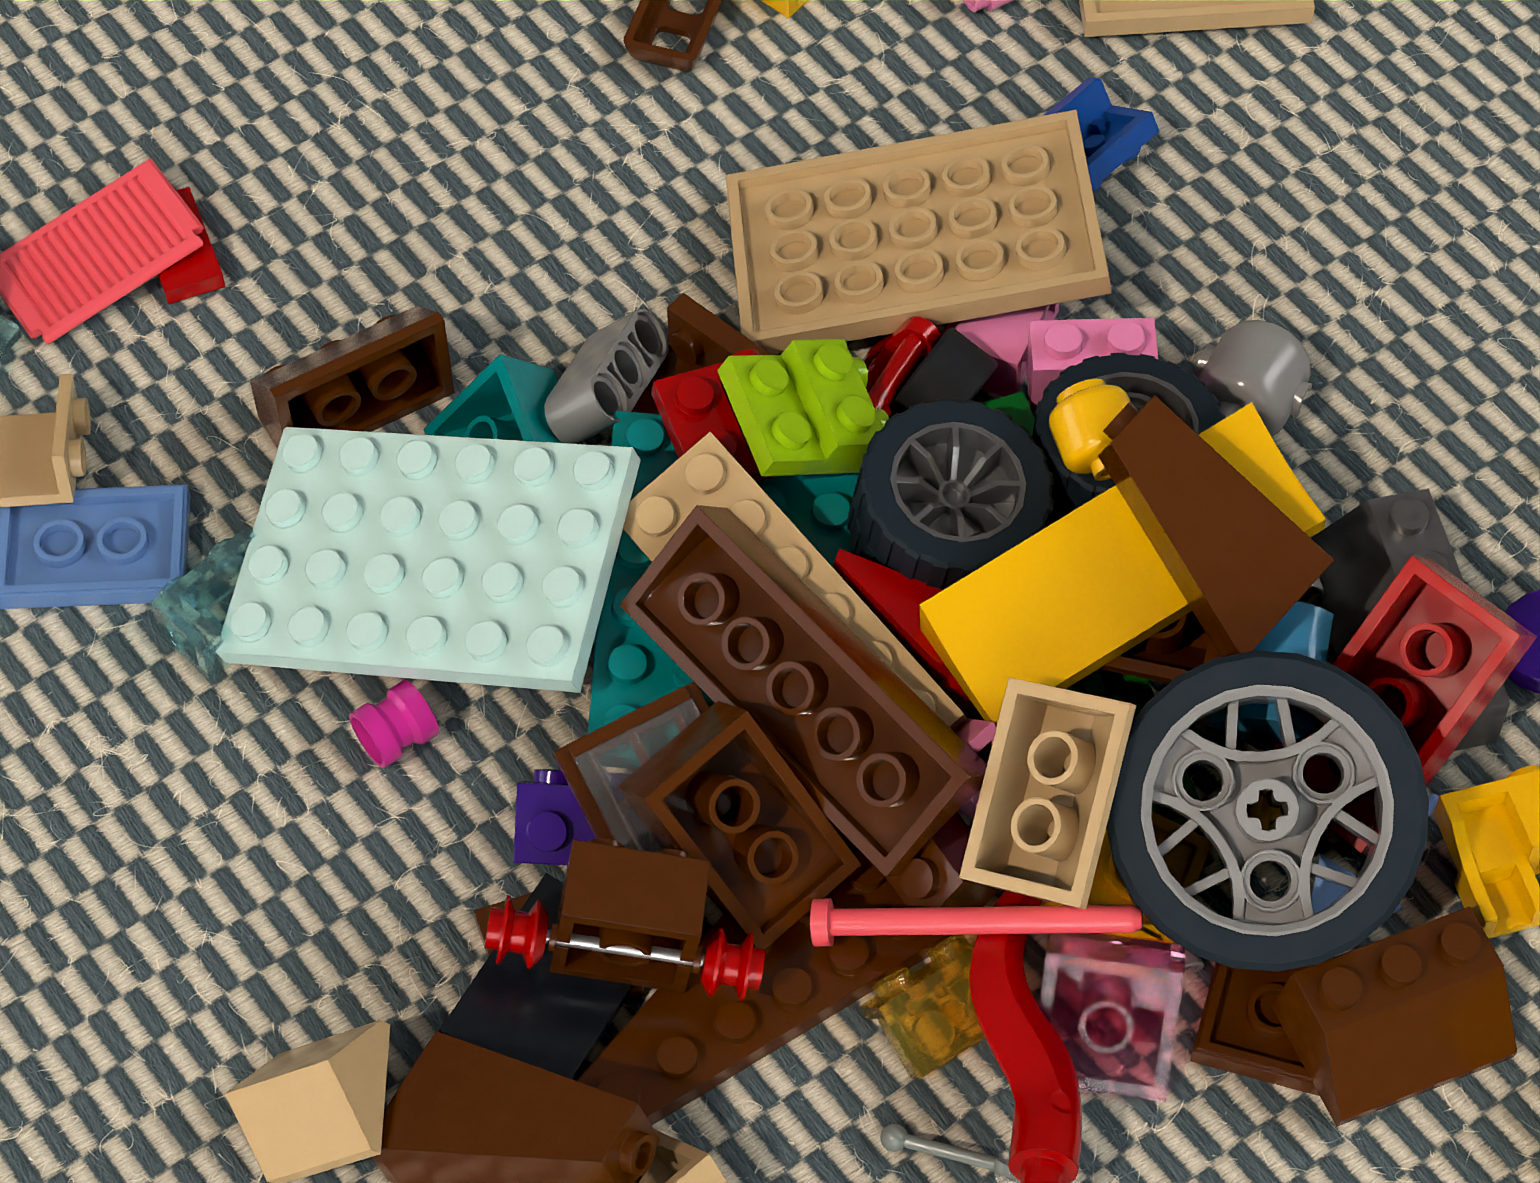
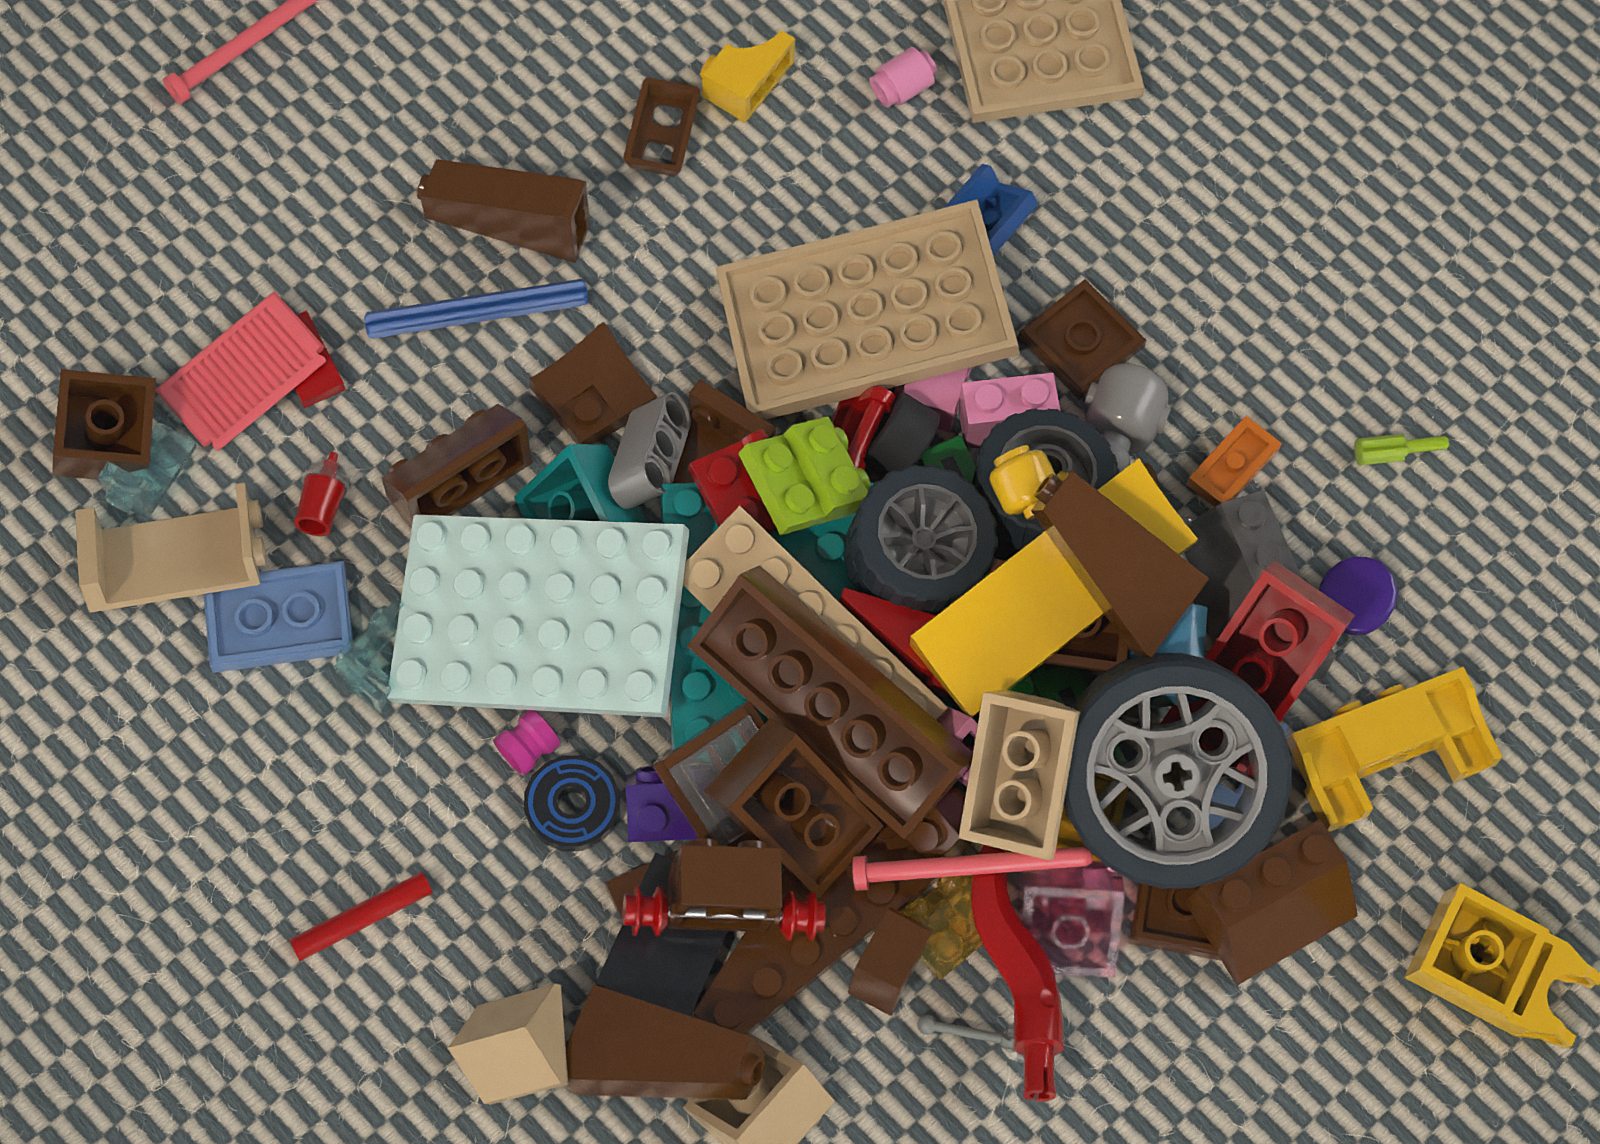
camera: 10 degrees left, 10 degrees up
none -> red piece [289,872,433,961]
none -> red piece [294,452,349,536]
none -> blue axle [364,279,588,339]
none -> reddish brown slope [417,159,590,263]
none -> black tile [524,756,620,851]
none -> reddish brown plate [529,322,657,445]
none -> reddish brown slope [848,907,934,1016]
none -> reddish brown tile [1018,279,1147,400]
none -> orange plate [1186,415,1282,507]

